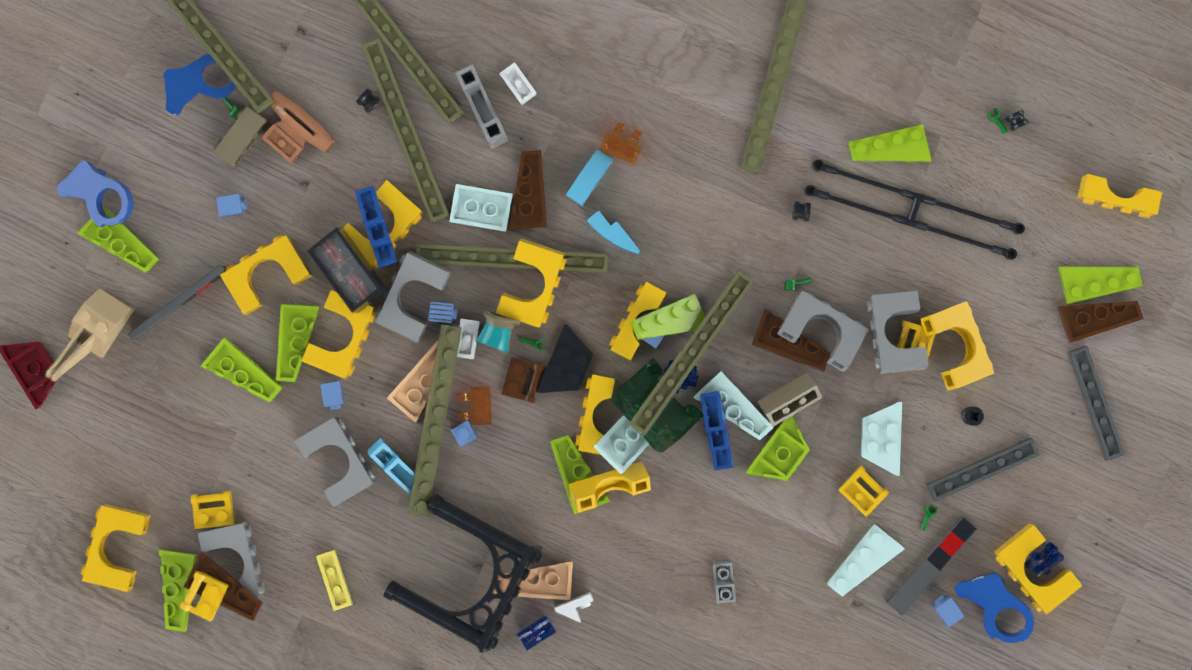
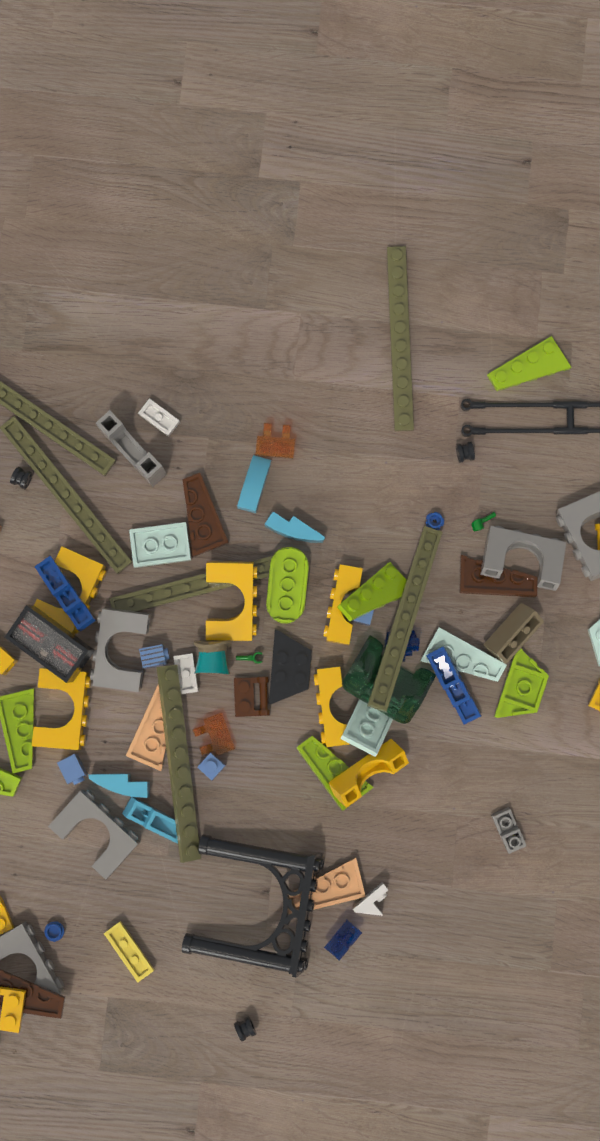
camera: 15 degrees left, 5 degrees down
none -> blue plate [44,921,64,942]
none -> medium azure slope [89,774,150,798]
none -> lime tile [266,547,309,623]
none -> blue plate [425,512,444,530]

